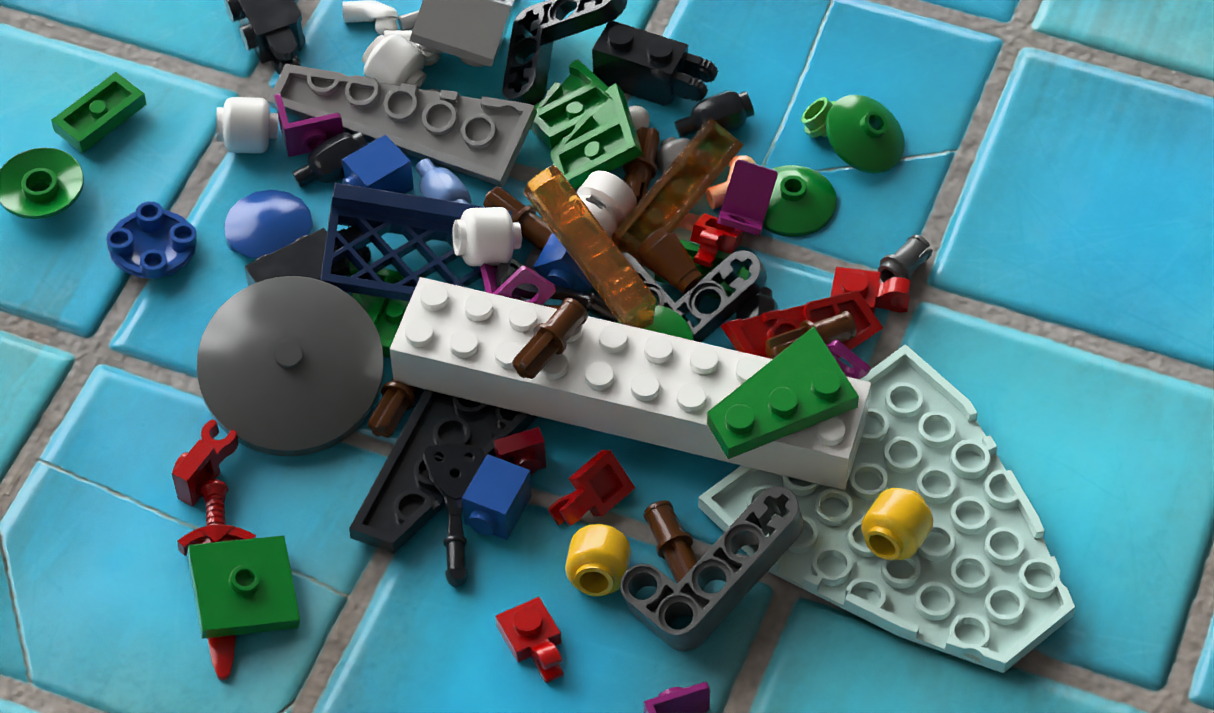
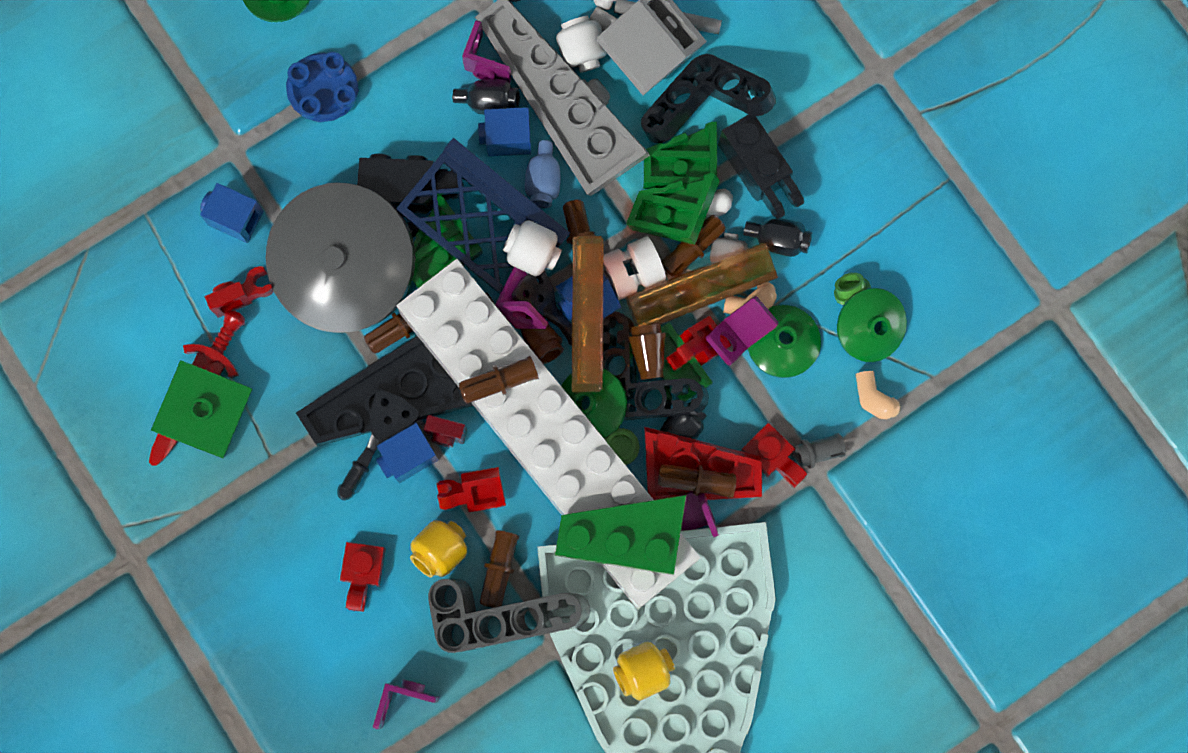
camera: 30 degrees right, 25 degrees up
white head [216,97,278,153] -> none
blue dish [224,190,313,259] -> none
none -> blue brick [200,183,264,243]
none -> light nougat arm [855,371,900,420]

